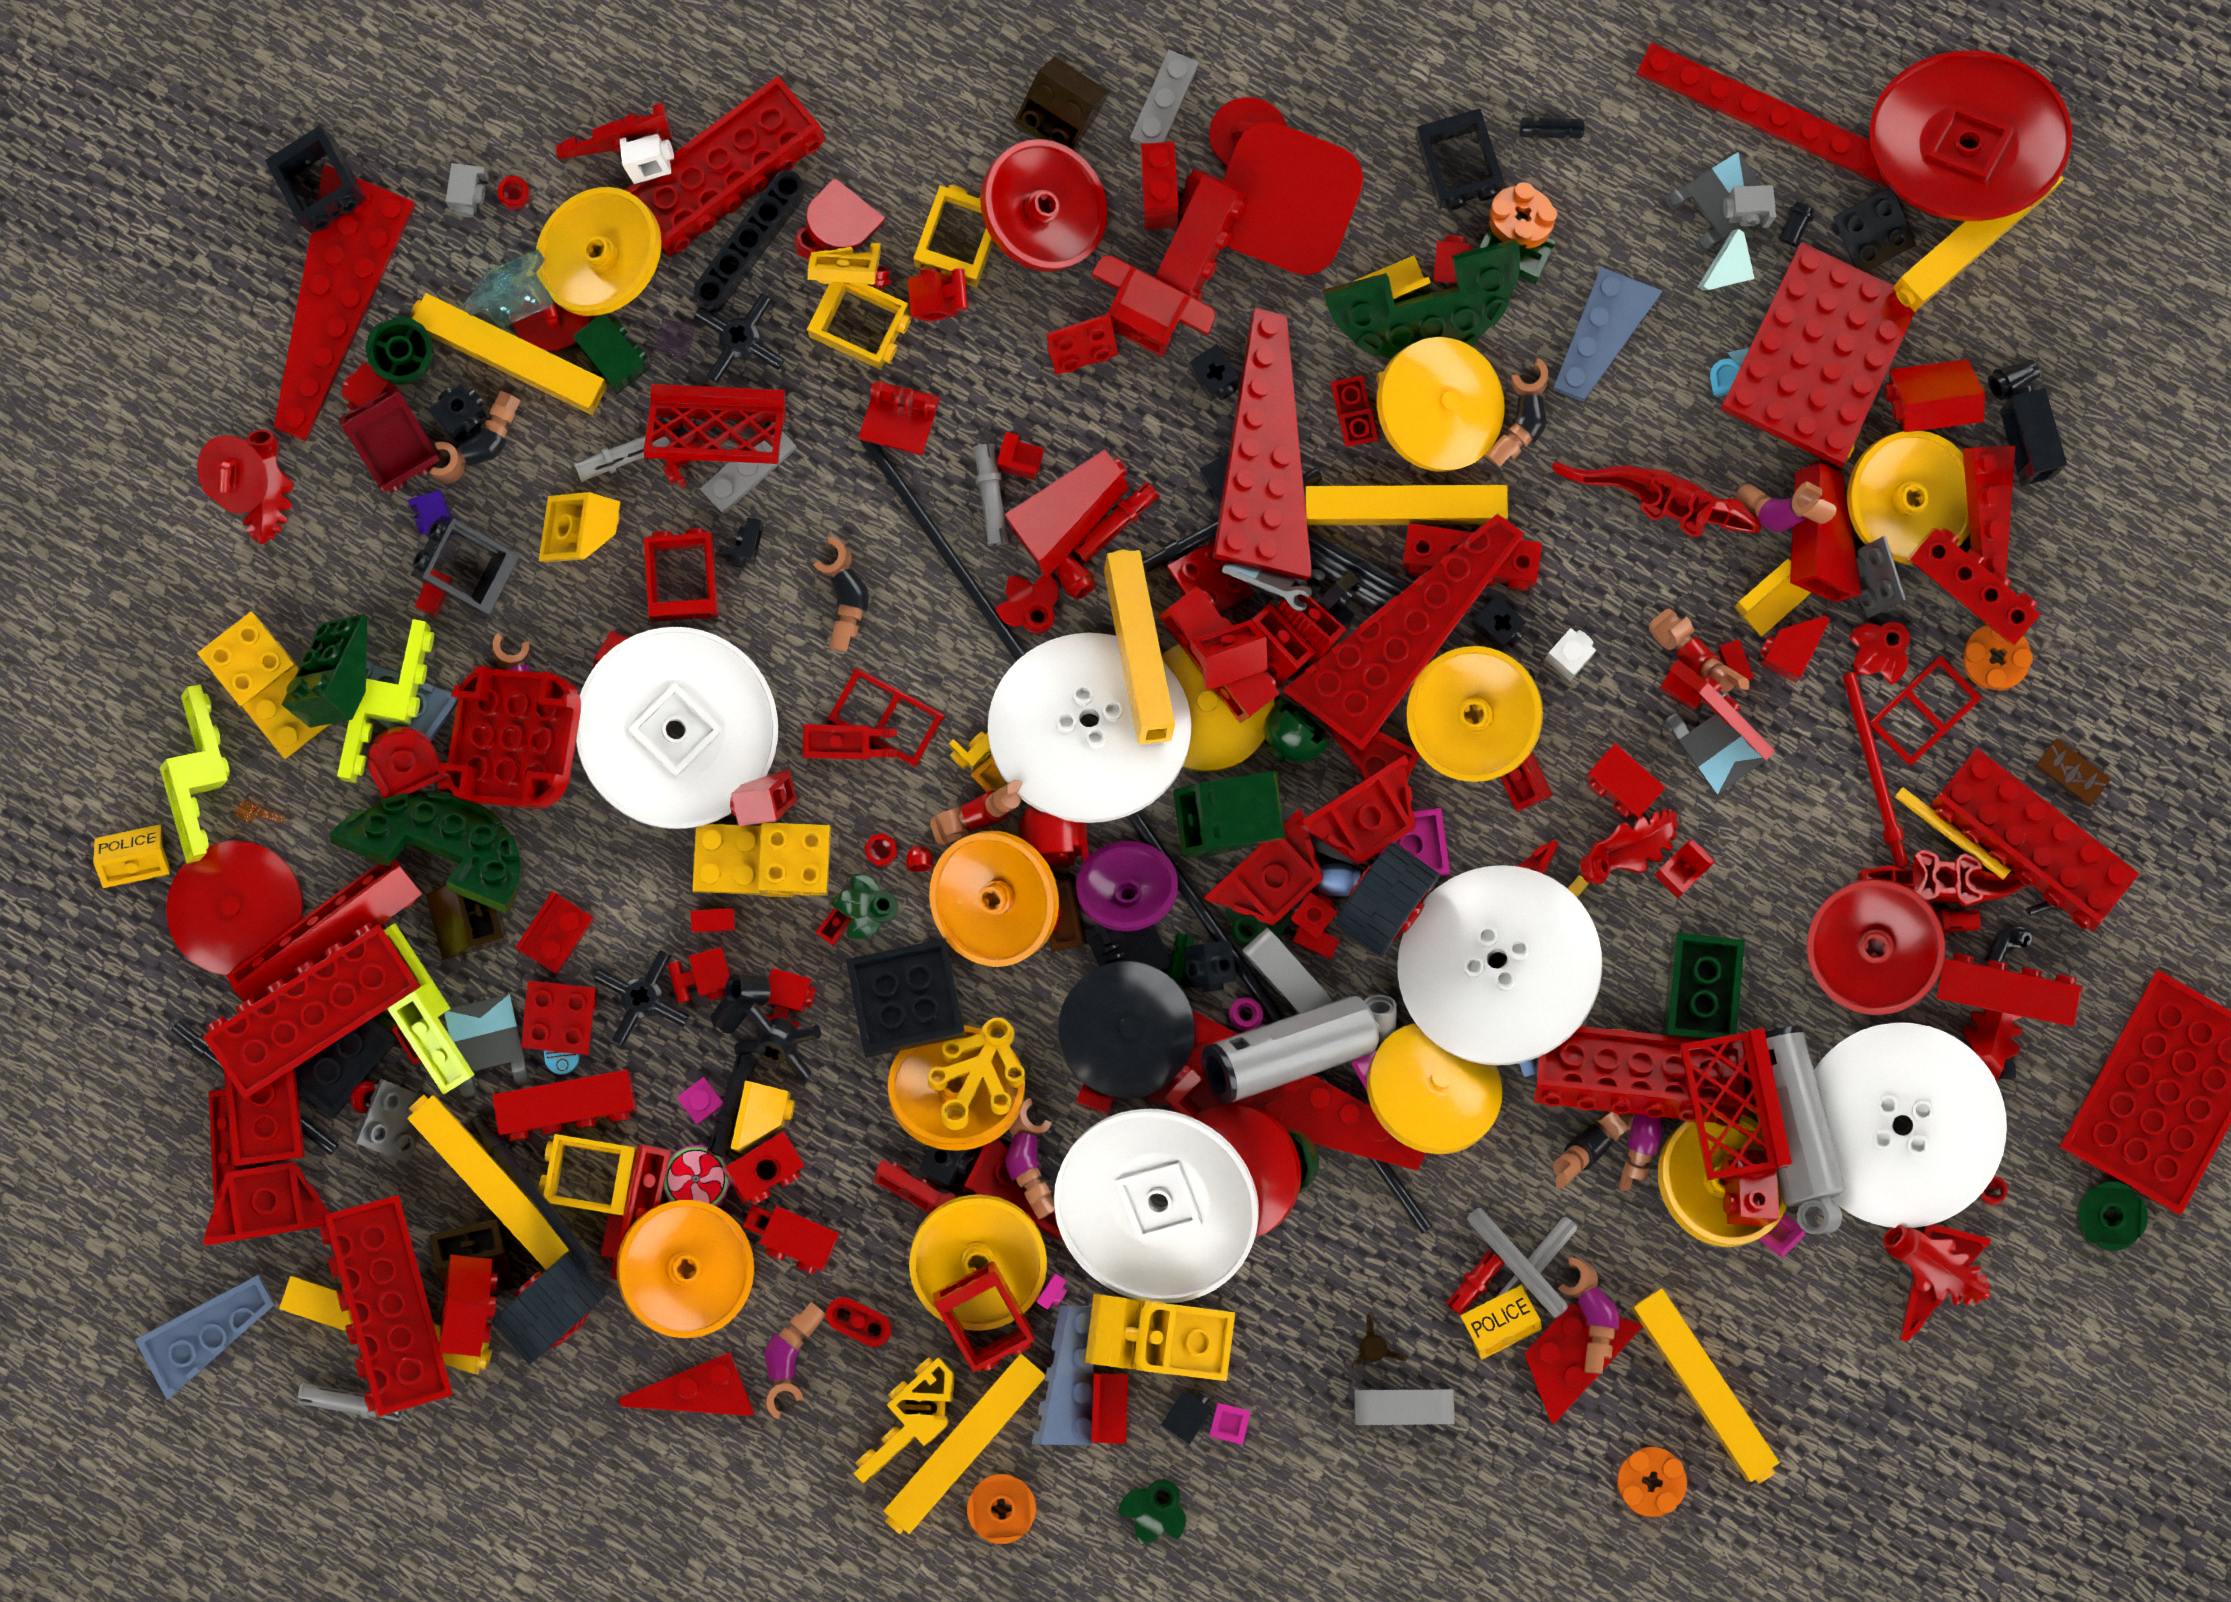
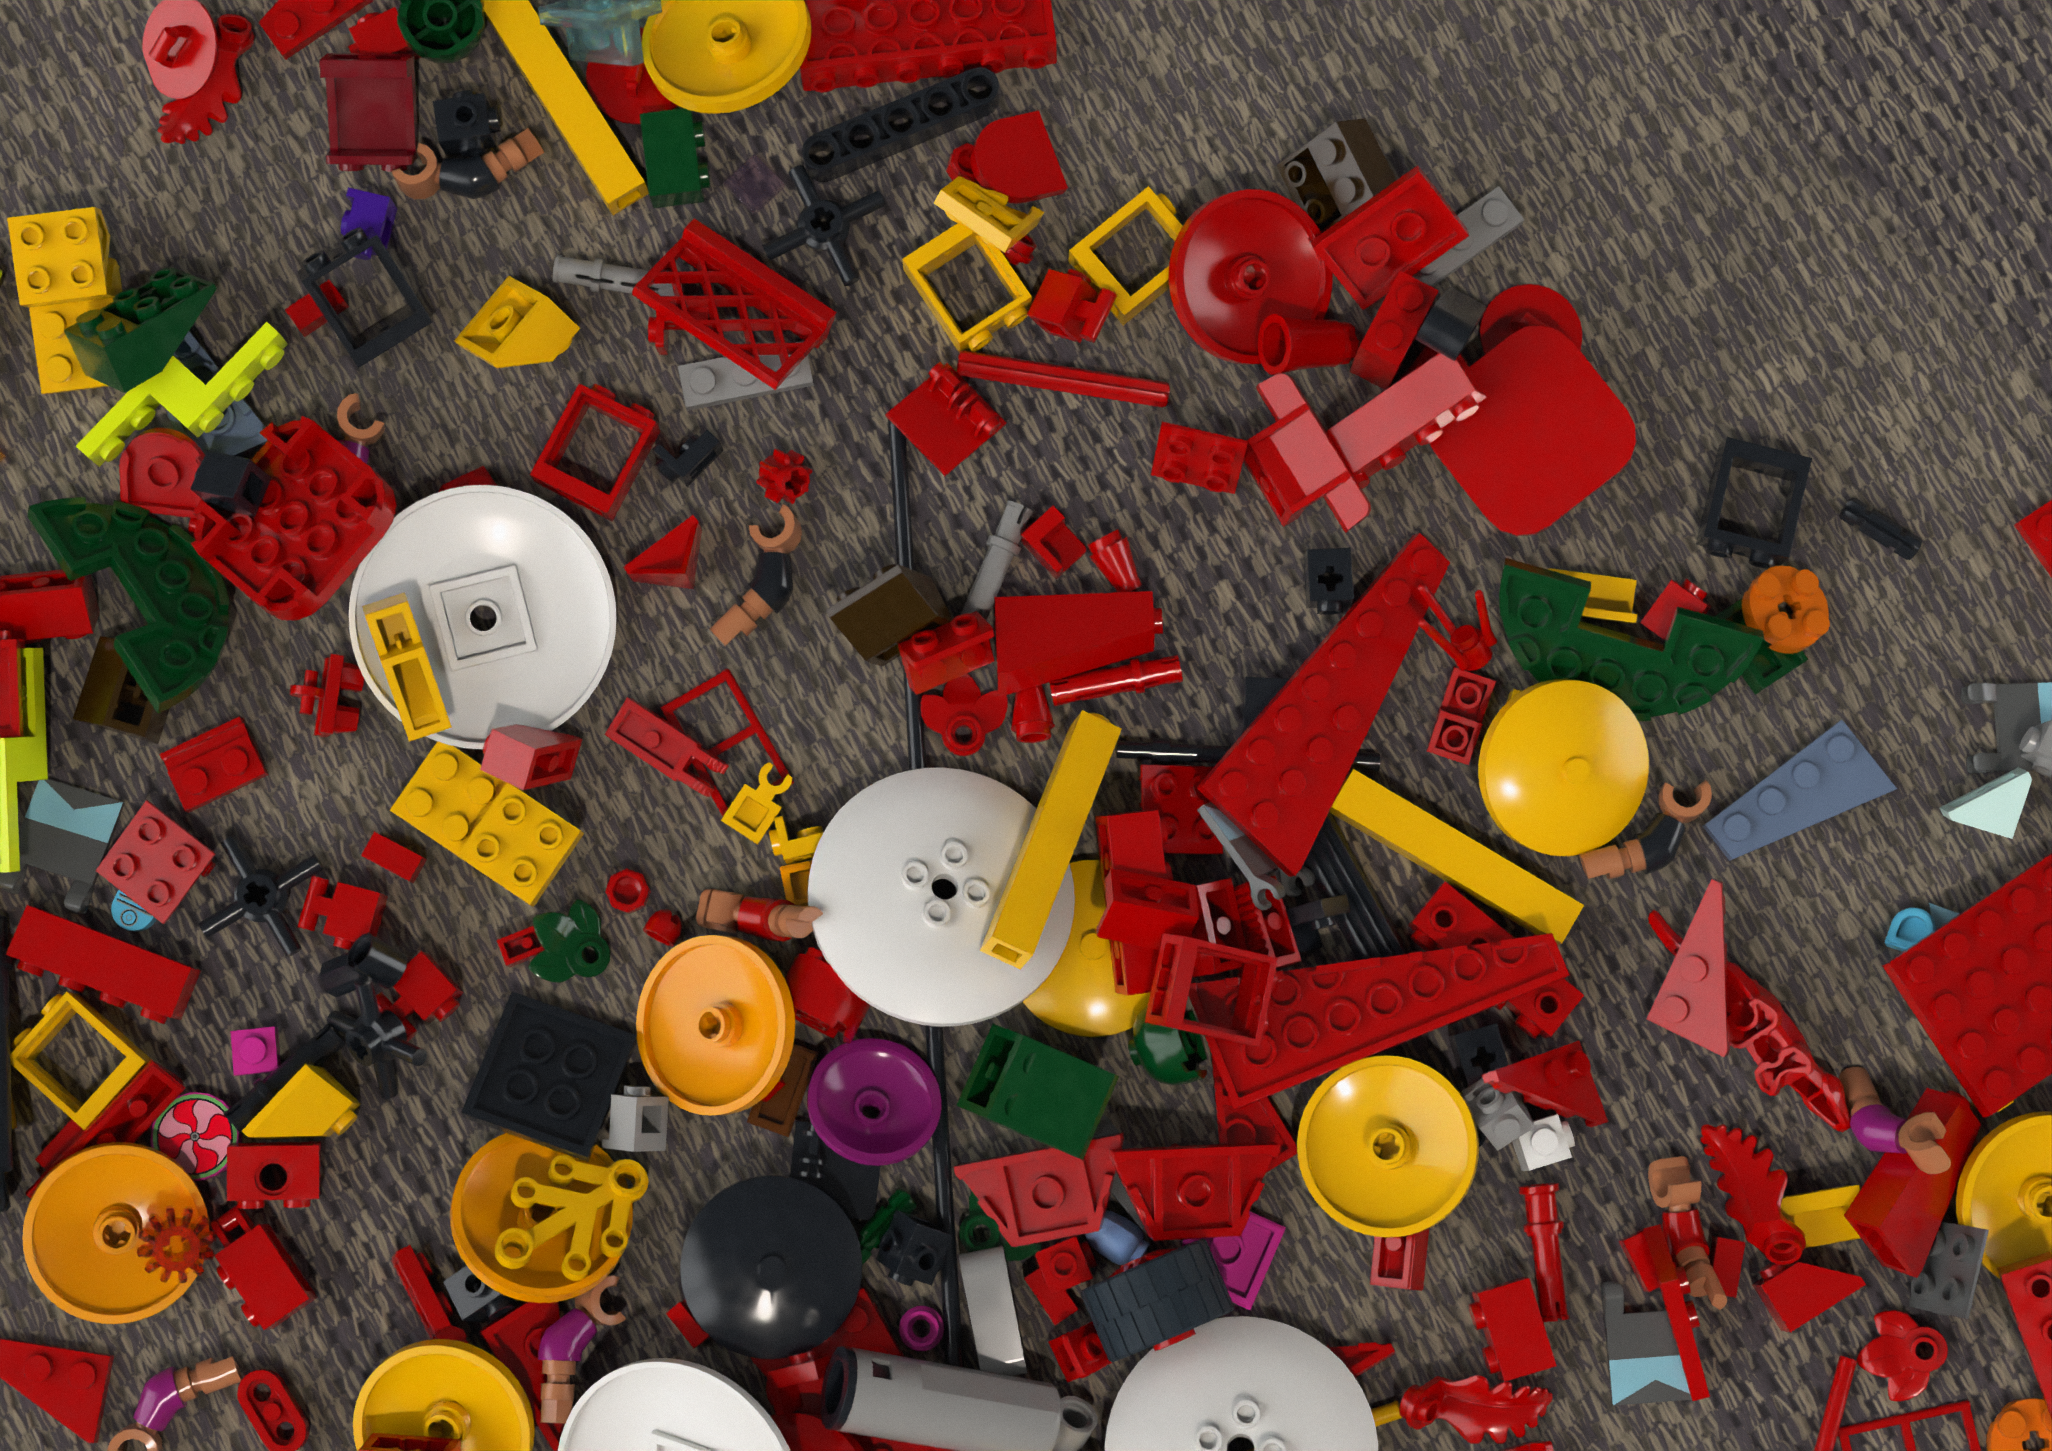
camera: 30 degrees right, 0 degrees up
none -> clear red gear [137,1205,216,1283]
none -> black brick [190,450,272,517]
none -> red hips [289,654,364,737]
none -> yellow slope [362,592,452,742]
none -> light grey brick [602,1085,669,1152]
none -> red slope [623,515,702,589]
none -> yellow plate [721,762,793,845]
none -> red gear [756,448,813,504]
none -> dark brown slope [826,564,952,667]
none -> red bracket [898,611,995,695]
none -> red axle [957,350,1170,407]
none -> red bracket [1048,1321,1112,1383]
none -> red cone [1088,529,1142,592]
none -> red window [1145,933,1278,1047]
none -> red plant [1258,314,1359,375]
none -> red plate [1311,165,1469,310]
none -> black beam [1415,286,1487,361]
none -> red plant [1417,583,1497,671]
none -> light grey brick [1461,1068,1535,1151]
none -> red wing [1482,1041,1608,1128]
none -> red pin [1518,1183,1570,1322]
none -> wing [1647,878,1730,1057]
none -> red plant [1700,1124,1806,1265]

